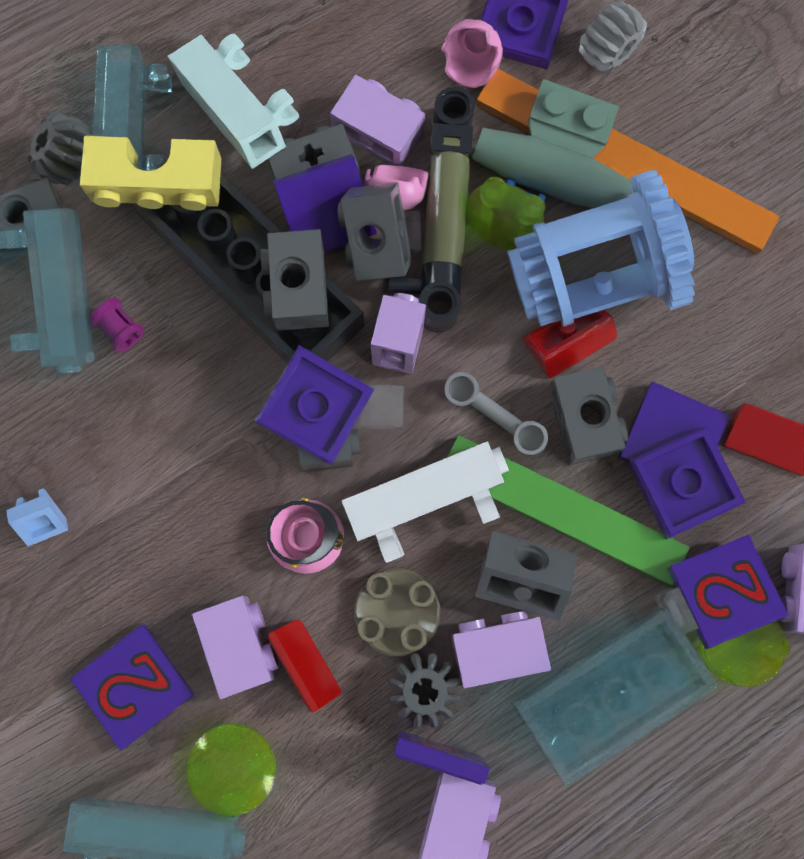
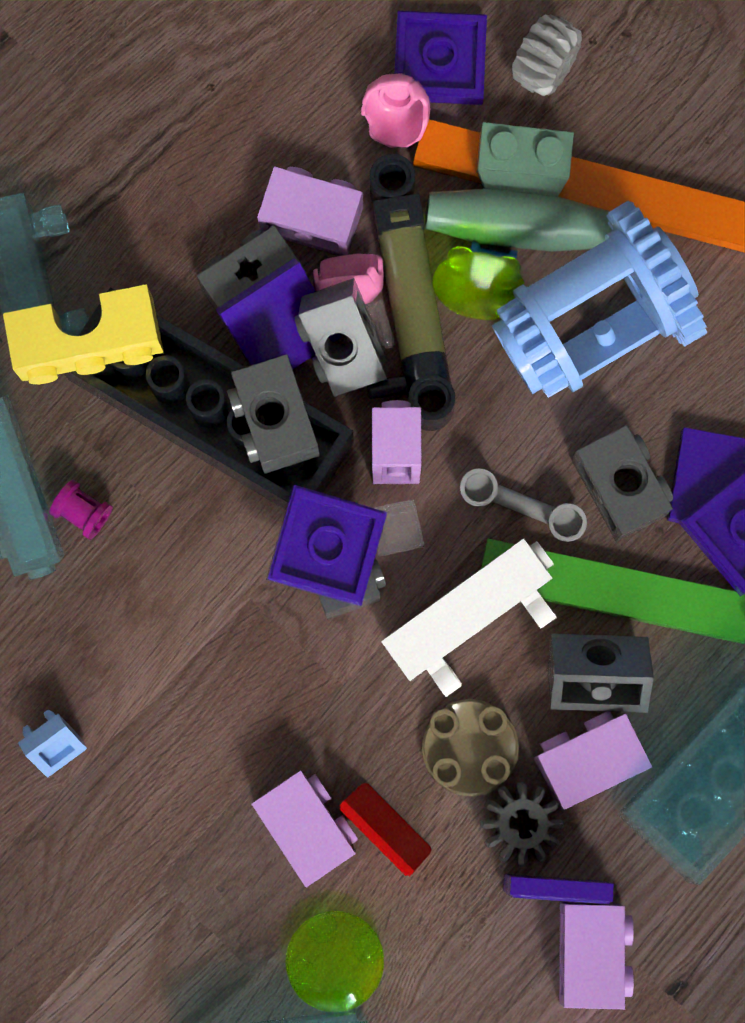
camera: 10 degrees left, 0 degrees up
dark purple tile [70,624,195,751] -> none
light aqua brick [168,34,299,169] -> none
bright pink piece [267,498,344,574] -> none
red slope [522,309,617,379] -> none

